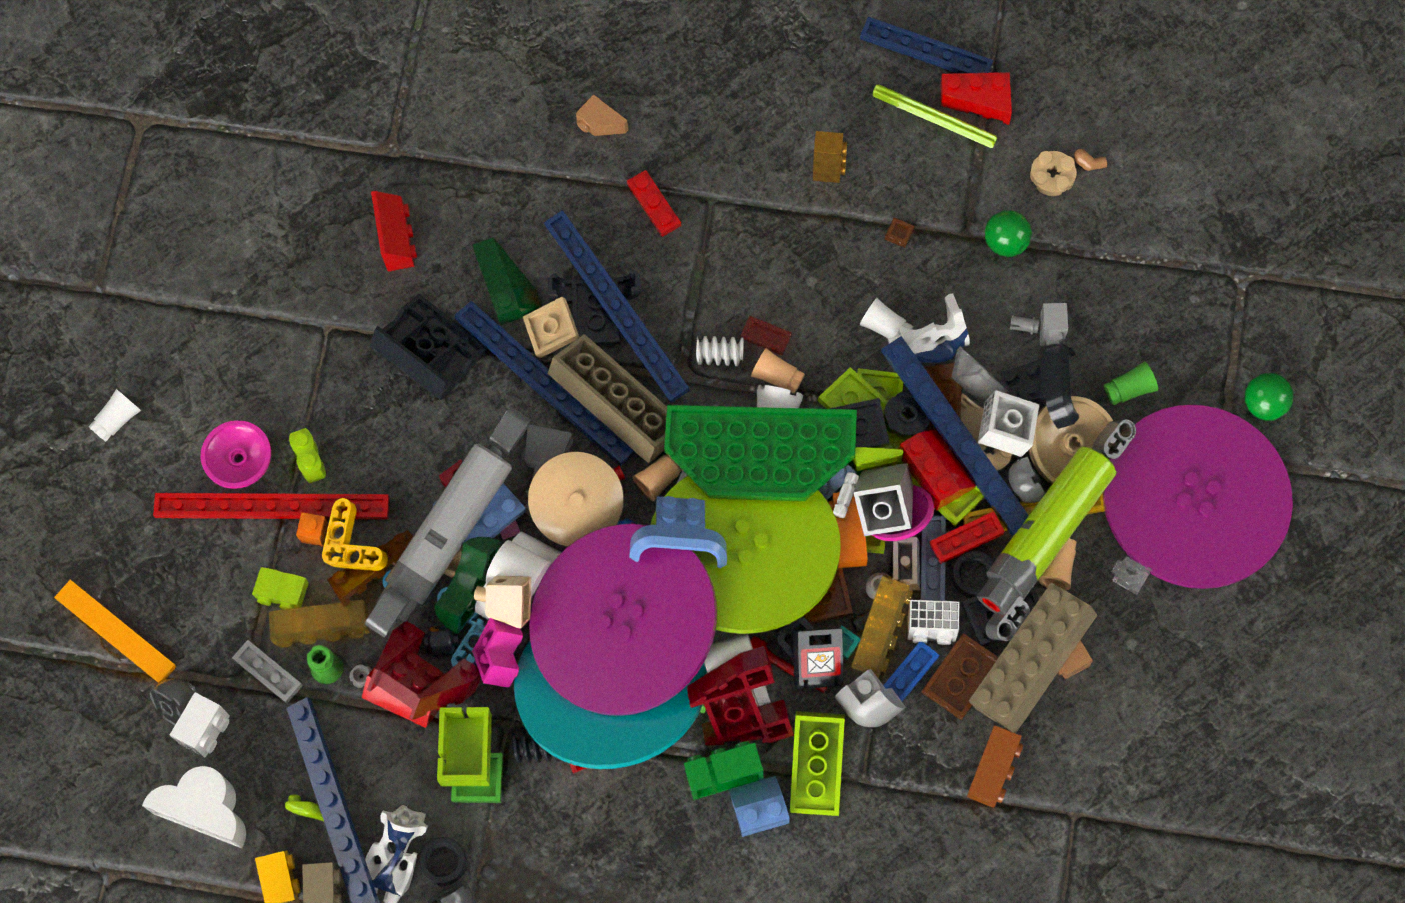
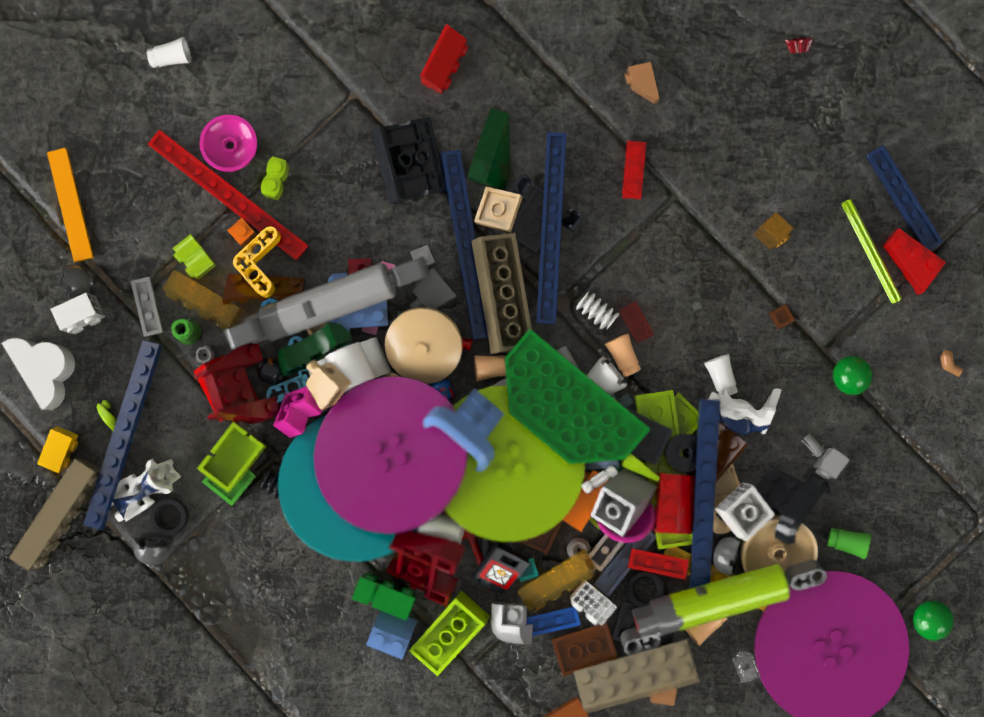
camera: 35 degrees right, 15 degrees up
clear slope [952,346,1008,401] -> none
tan plate [1030,151,1077,196] -> none

